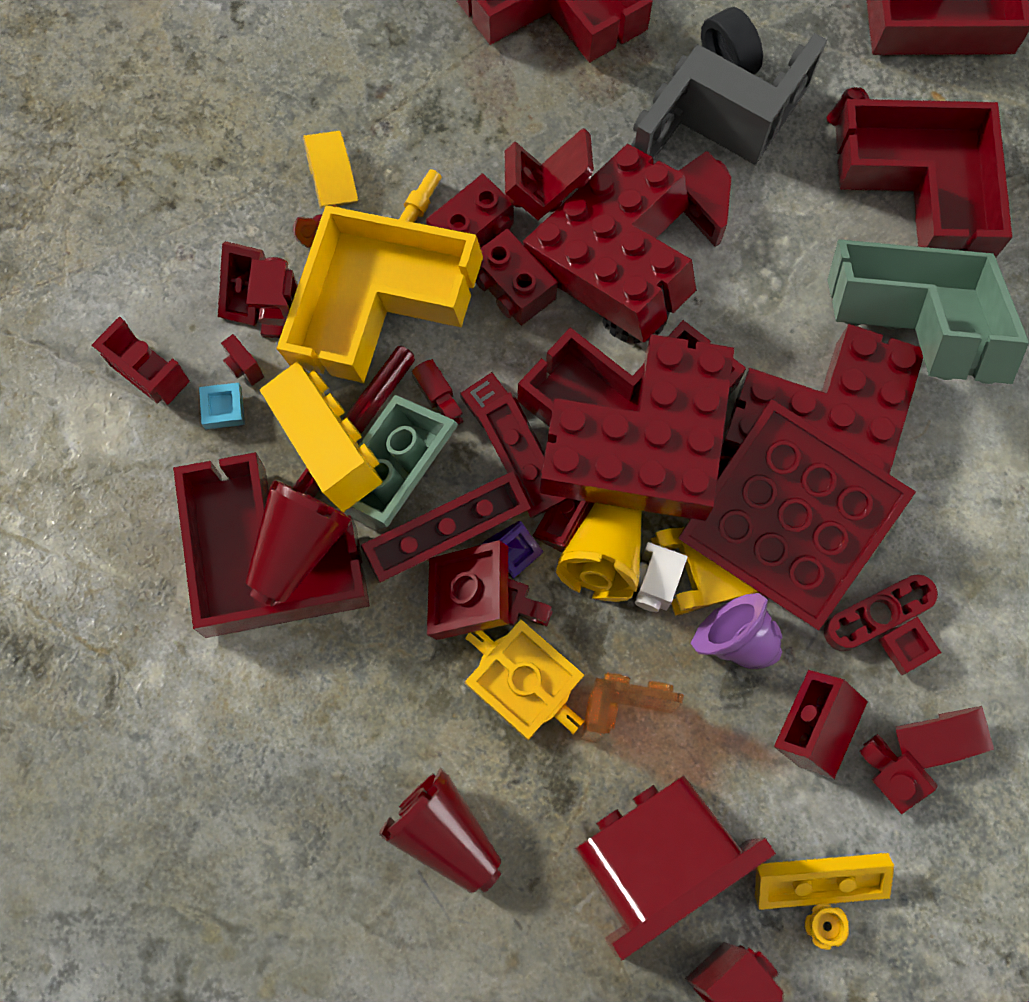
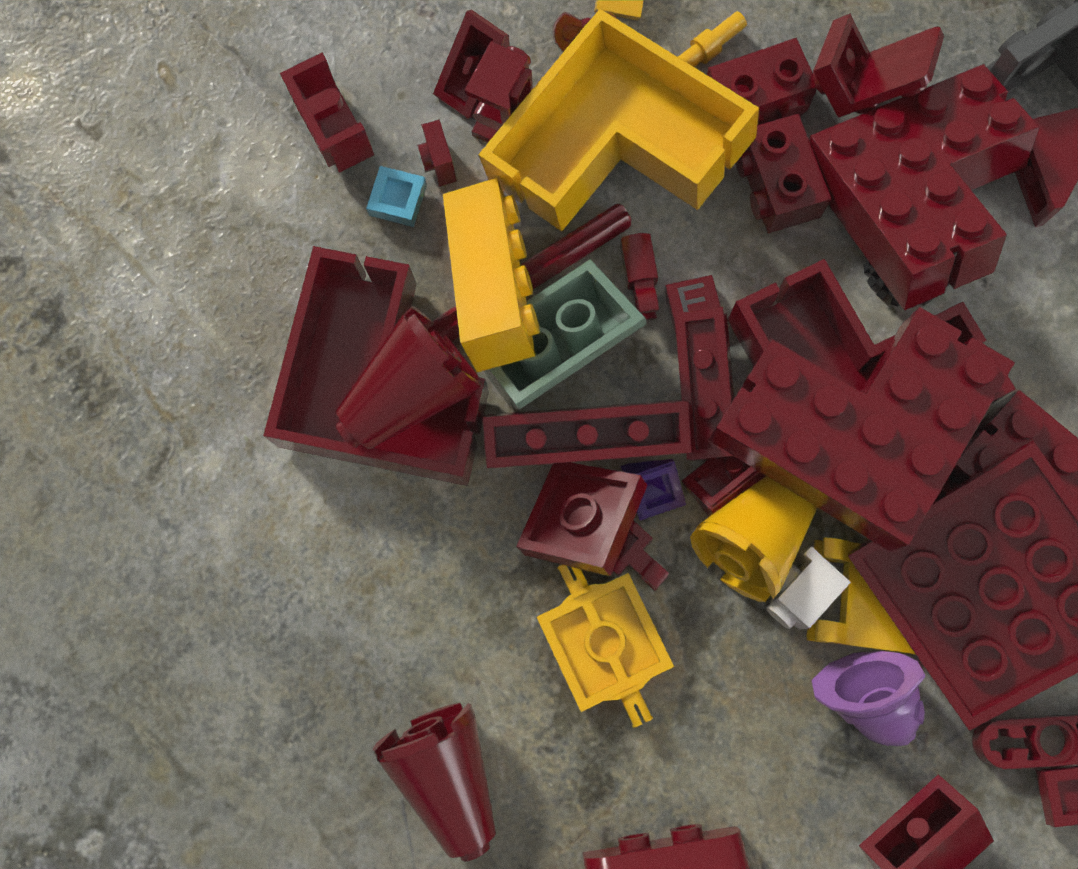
camera: 30 degrees right, 5 degrees up
clear orange bracket [581,673,684,743] -> none

